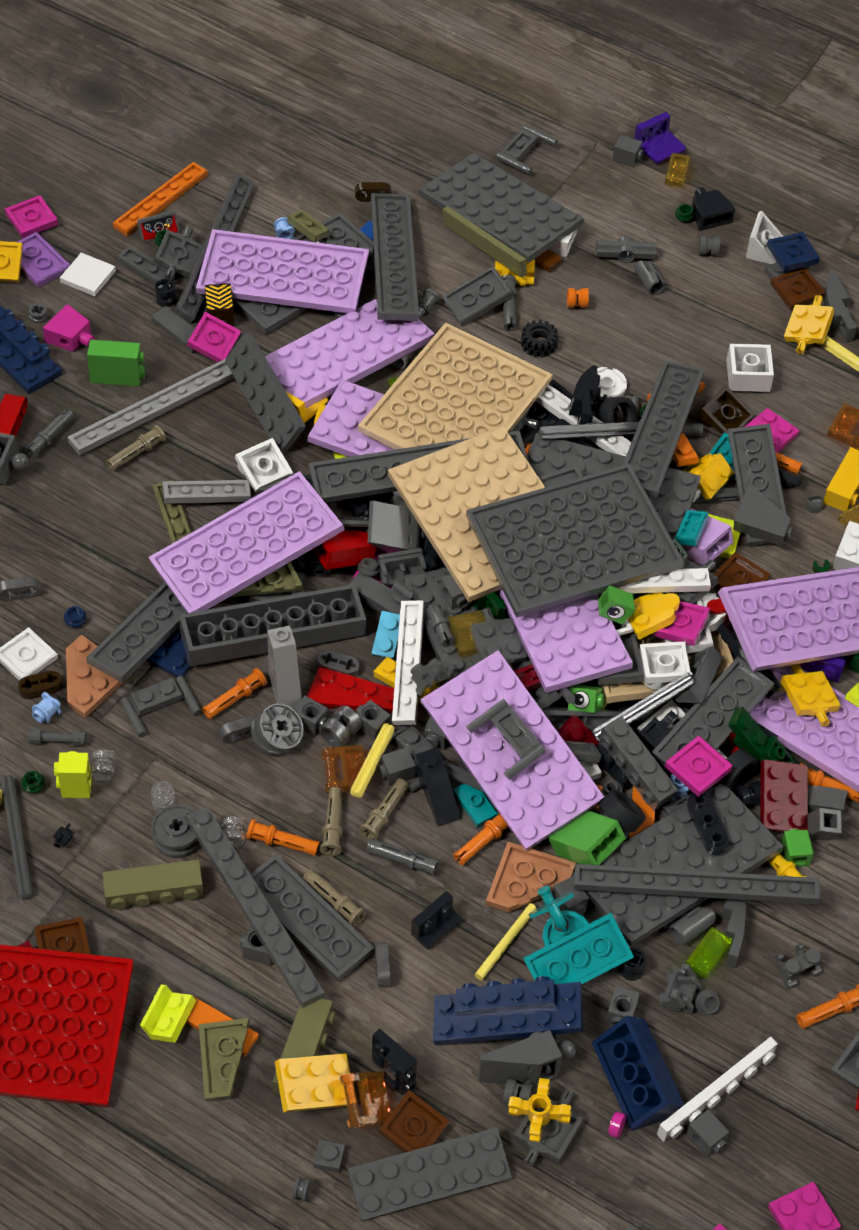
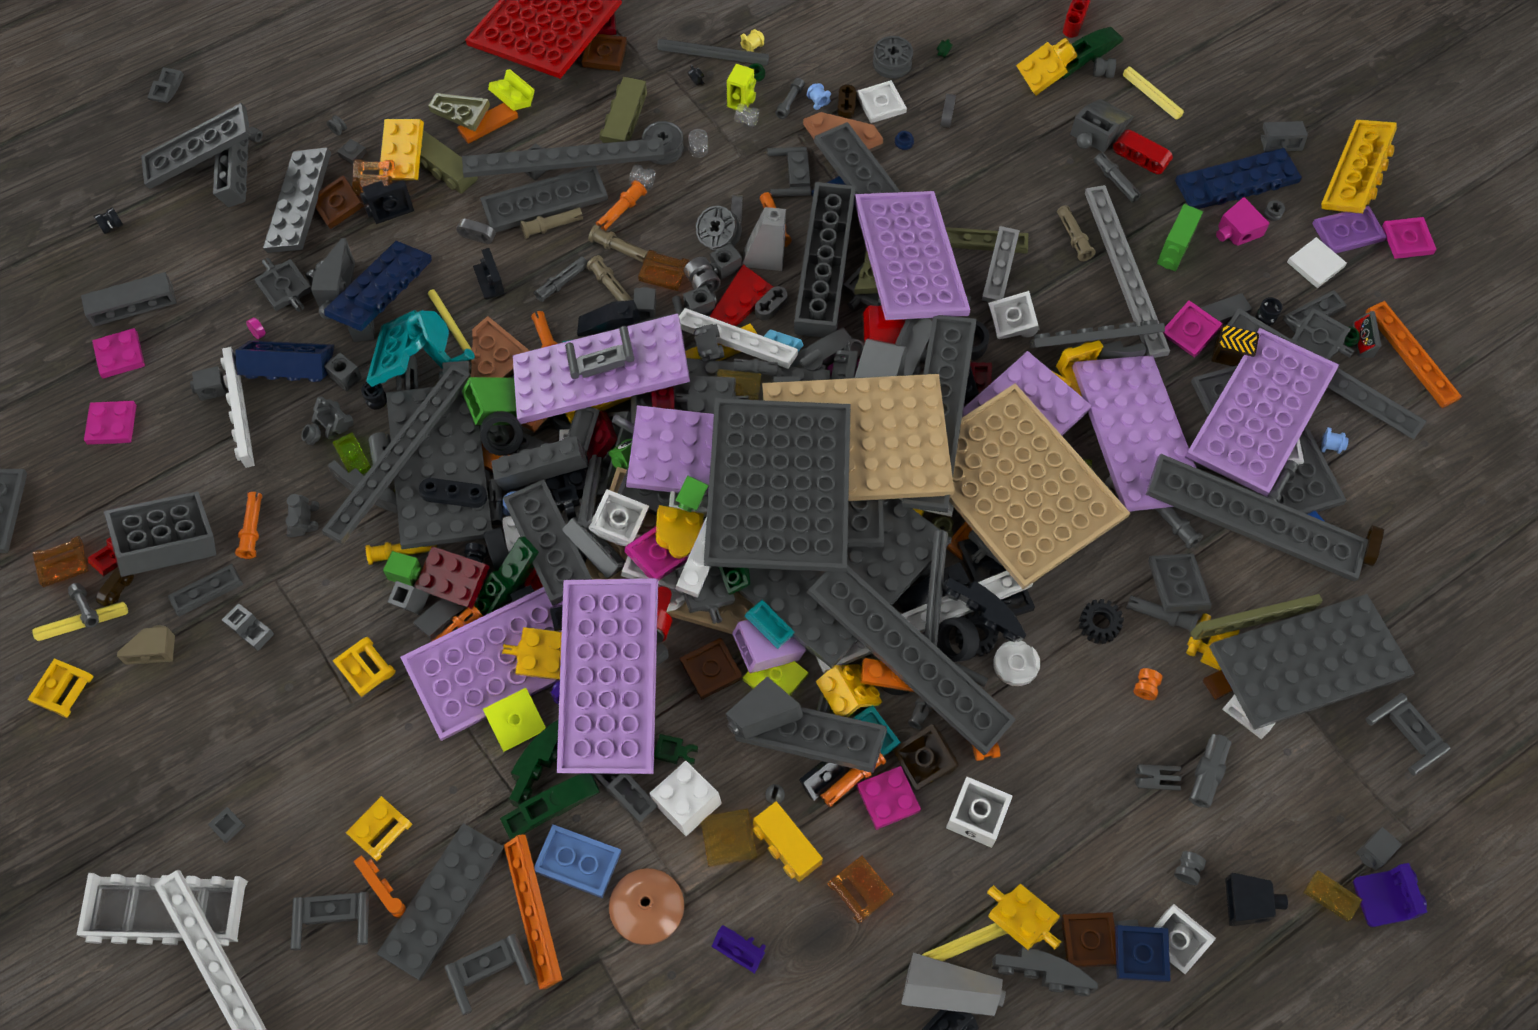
camera: 115 degrees right, 10 degrees up
olive plate [287,210,329,242] -> none
light yellow axle [350,723,395,798] -> none
yellow pin [508,1078,571,1142] -> none
dark pink plate [665,736,733,797] -> none
dark green plate [675,204,695,222] -> none

